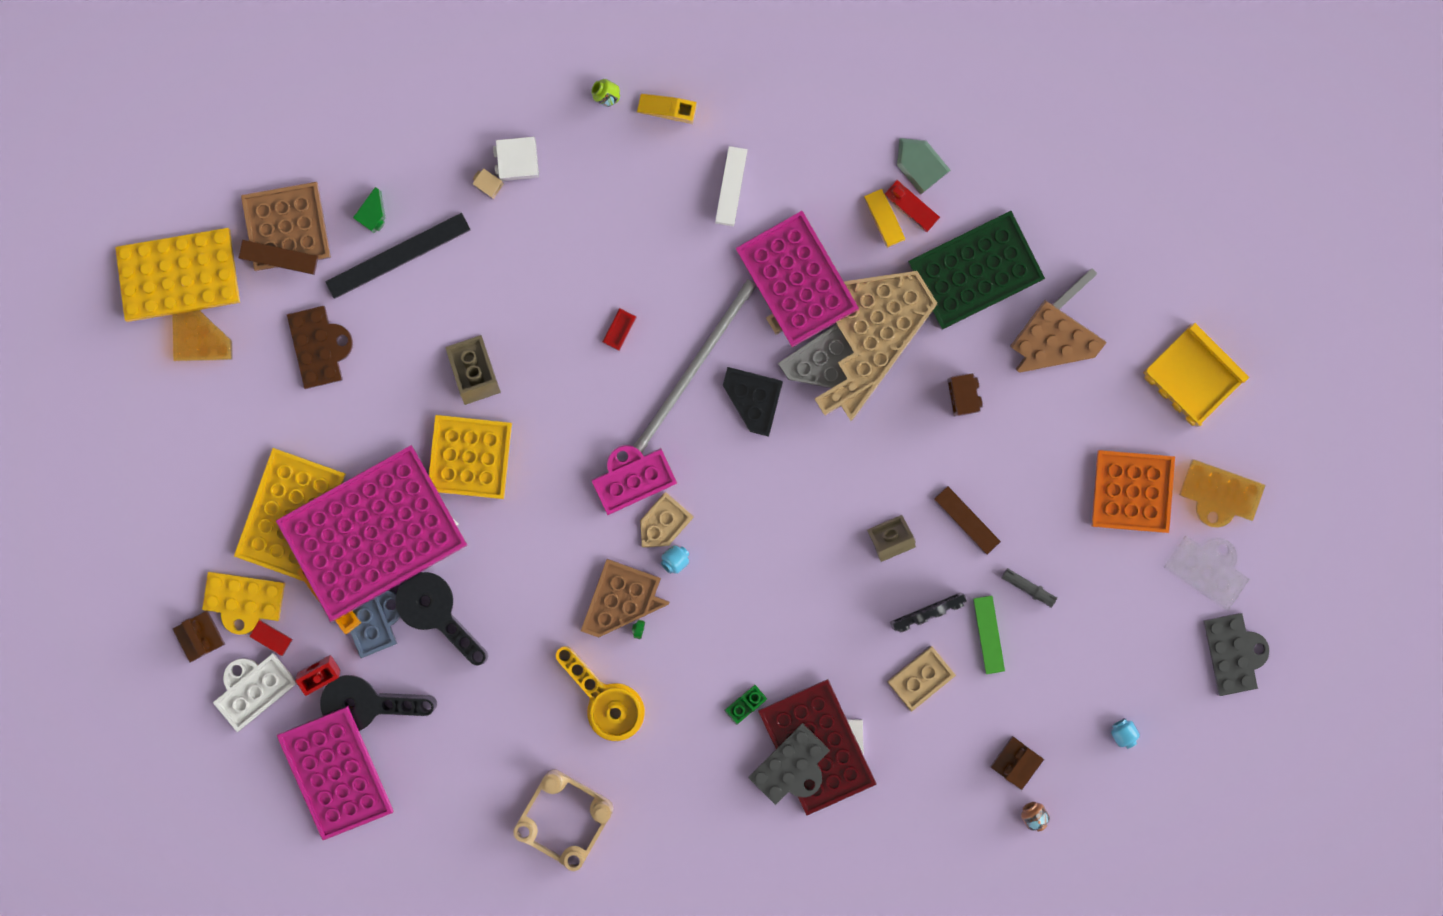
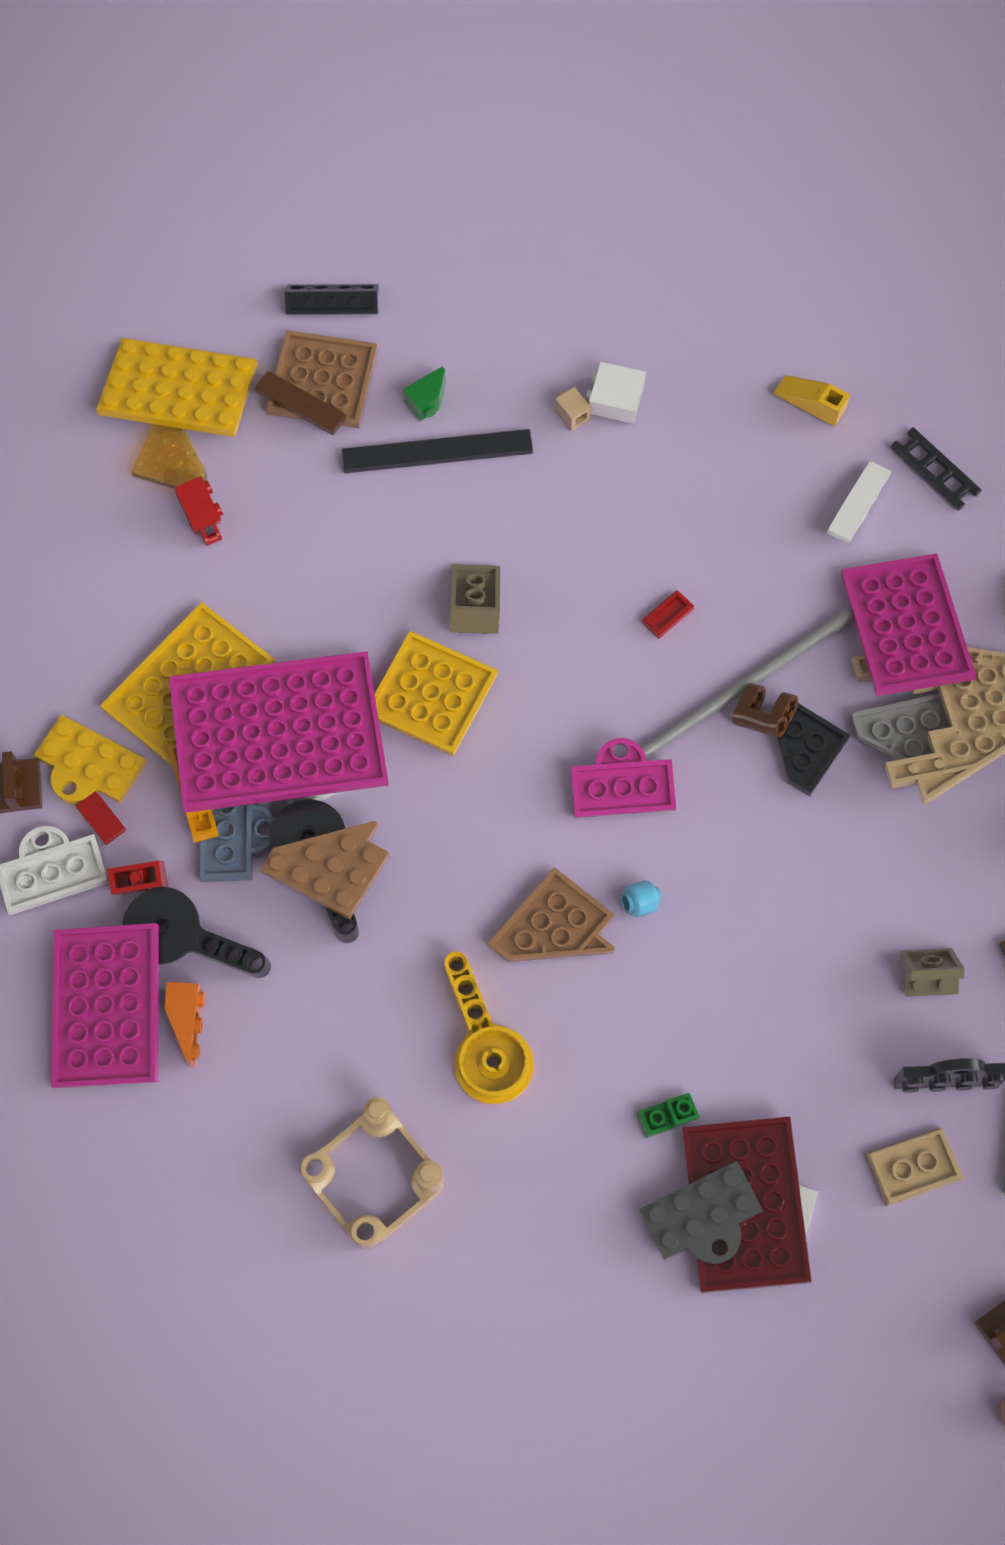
camera: 20 degrees right, 20 degrees down
reddish brown plate [287,306,353,389] -> none
lime head [591,79,620,107] -> none
green tile [632,619,645,639] -> none
tan tile [640,492,694,548] -> none
none -> orange slope [164,982,206,1067]
none -> red brick [174,476,223,546]
none -> medium nougat wing [260,821,390,920]
none -> black fence [285,284,379,315]
none -> reddish brown connector [732,683,798,738]
none -> black bar [890,427,982,511]

